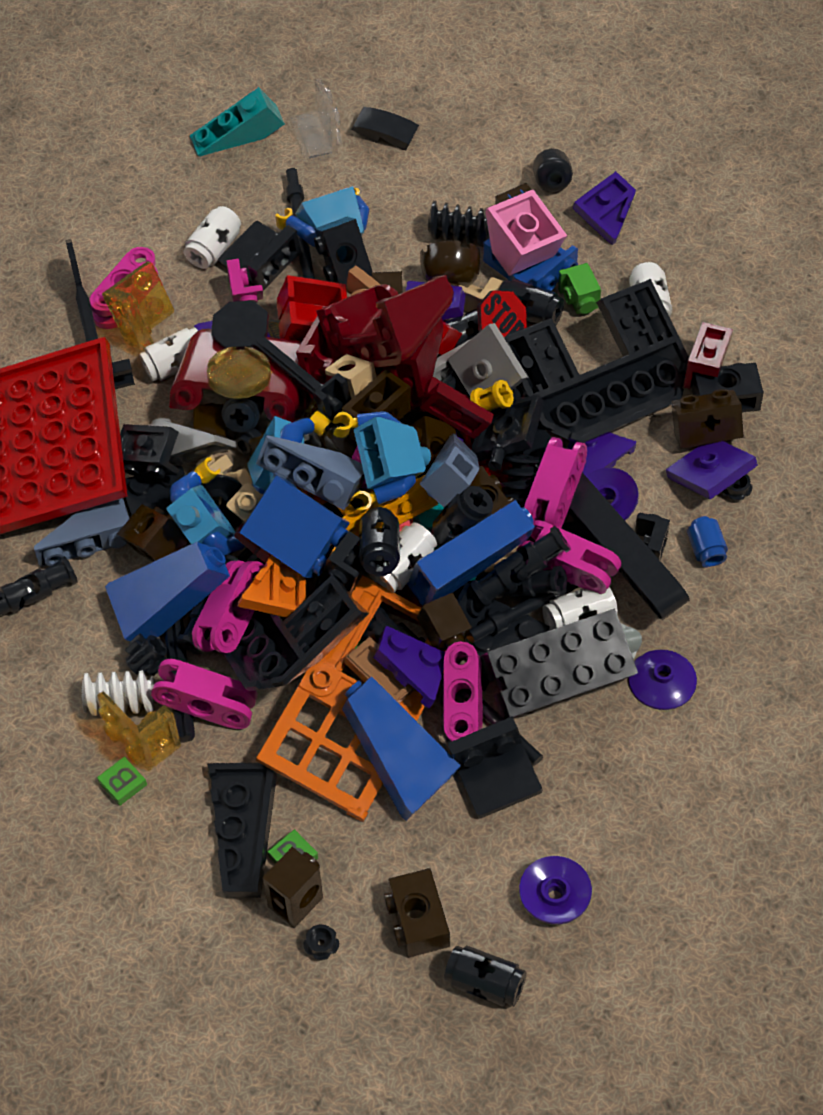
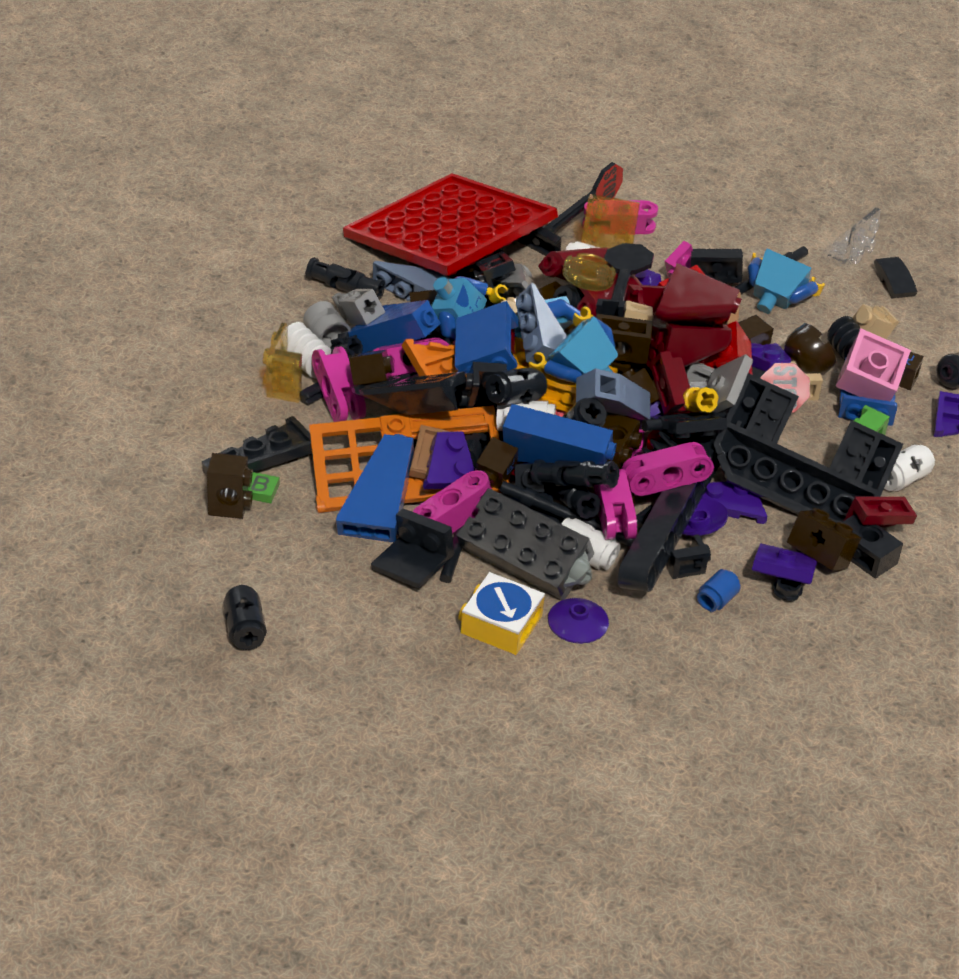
camera: 50 degrees right, 15 degrees down
bright green tile [97,756,147,806] -> none
white piece [184,206,241,269] -> none
teal slope [190,87,285,157] -> none
black plate [303,924,339,960] -> none
black brick [314,216,373,286] -> none
dark brown brick [384,868,450,958] -> none
black piece [499,279,564,326] -> none
dark purple dish [519,856,592,924] -> none
none -> light grey wheel [303,301,351,348]
none -> light grey piece [332,289,385,325]
none -> dark brown brick [349,349,394,386]
none -> piece [458,572,545,655]
none -> tan brick [852,304,899,339]

